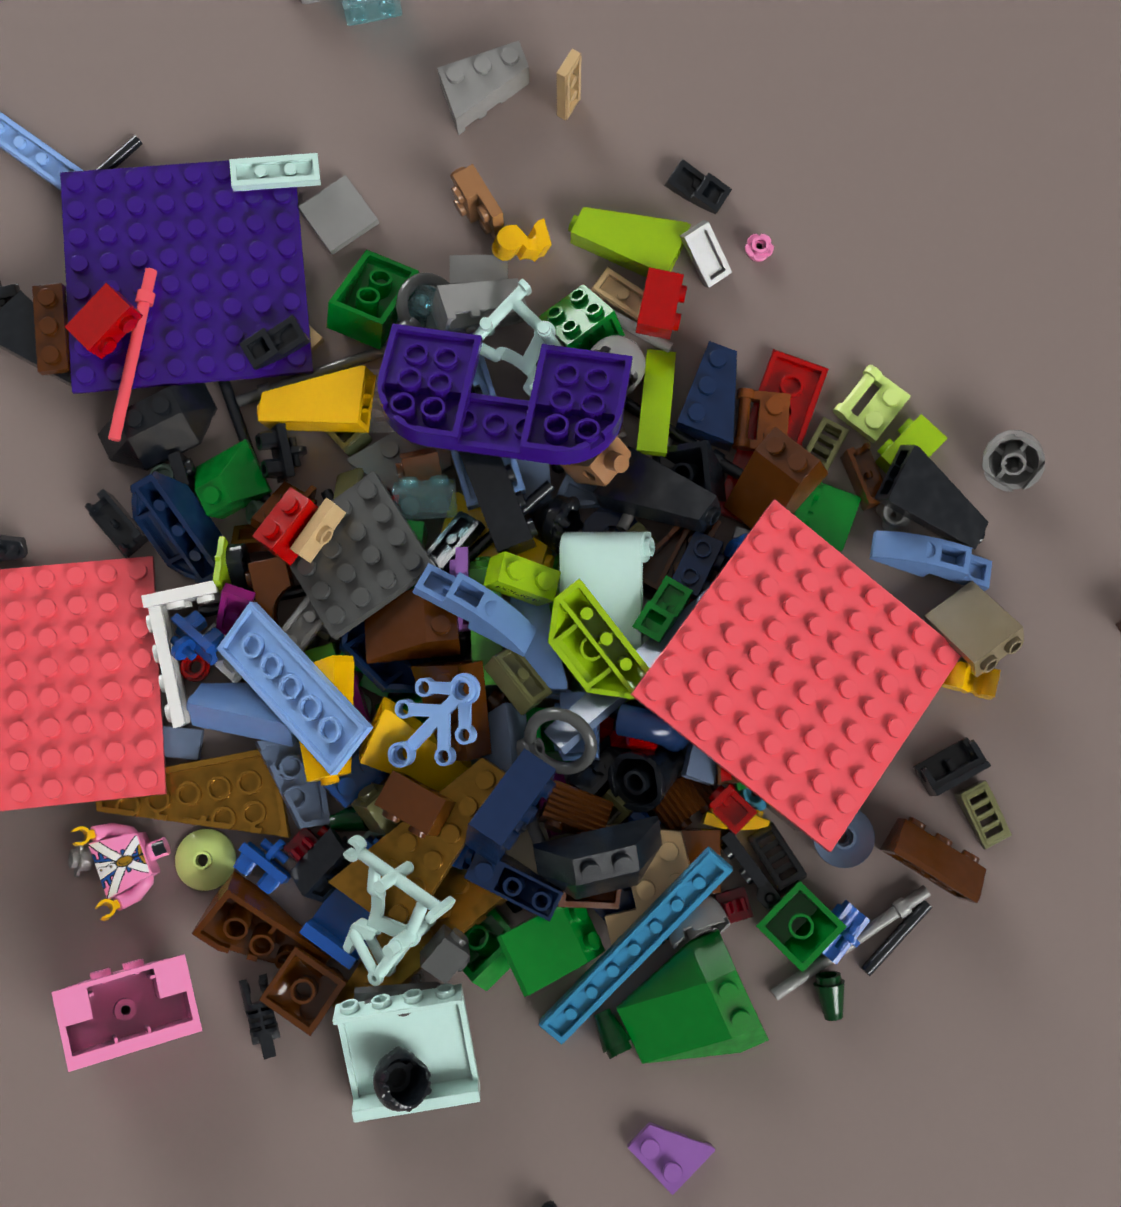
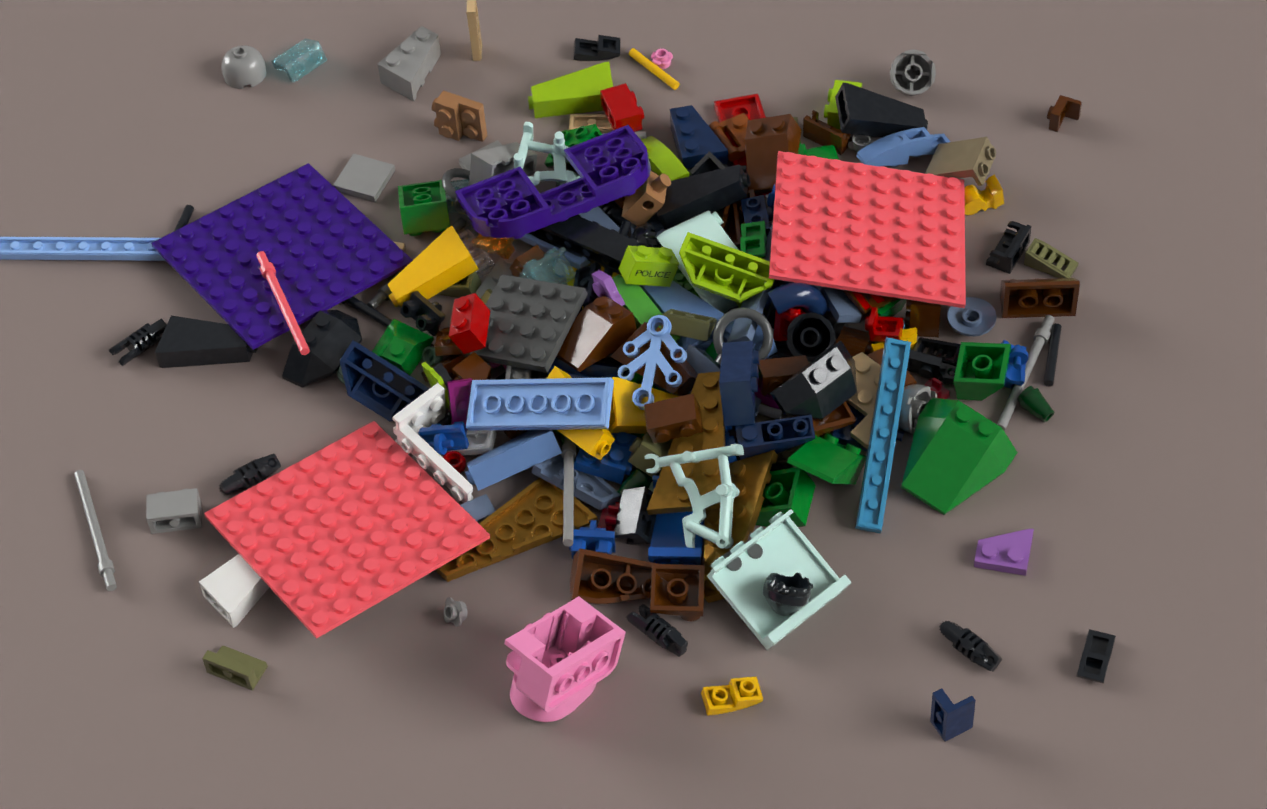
camera: 30 degrees left, 30 degrees down
reddish brown plate [32,283,71,375] -> none
red brick [65,283,143,359] -> none
torso [70,823,171,921] -> none
black hinge [85,489,149,558] -> none
yellowish green dish [175,829,237,891] -> none
light aqua plate [229,153,321,192] -> none
black slope [239,315,311,370] -> none
tan plate [290,498,346,563] -> none
medium blue slope [413,563,537,657] -> none
dark grey brick [420,924,470,984] -> none
yellow leg [491,218,552,262] -> none
dark green cone [593,1008,632,1059] -> none
tile [680,220,732,288] -> none
yellowish green plate [833,365,911,444] -> none
none -> light grey bar [561,436,577,546]
none -> yellow bar [629,48,680,90]
none -> yellow slope [701,676,763,716]

